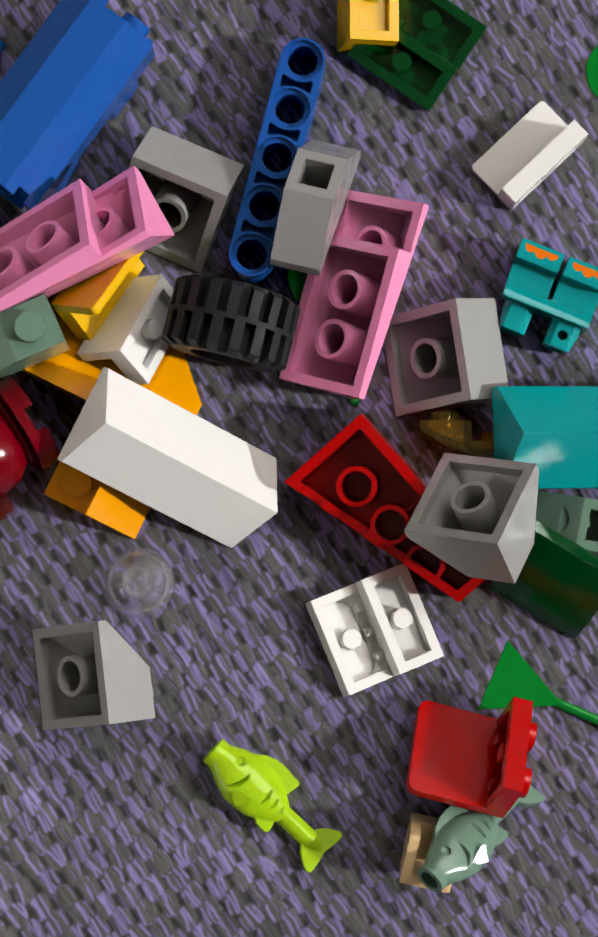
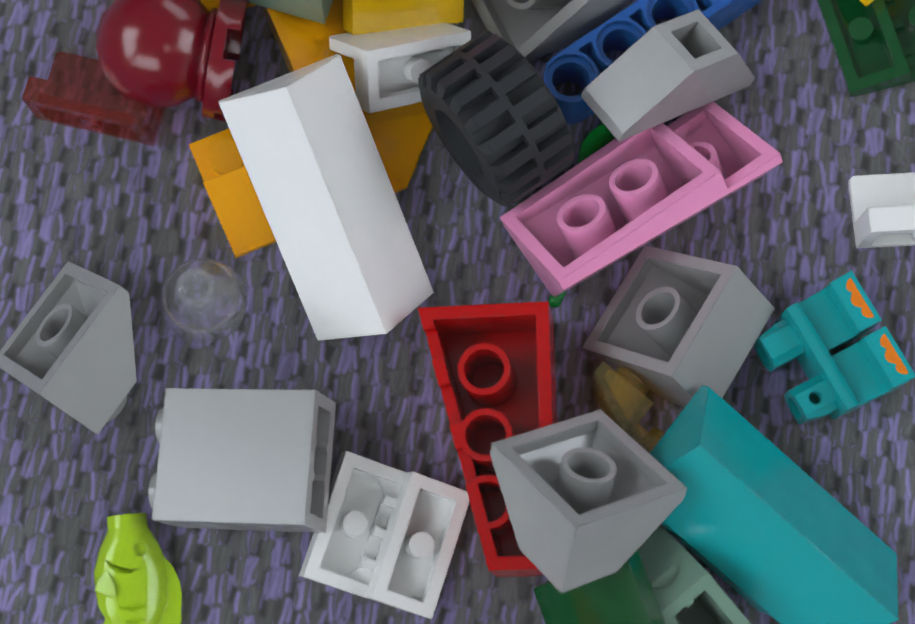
camera: 45 degrees right, 10 degrees down
none -> light grey brick [148,388,336,533]

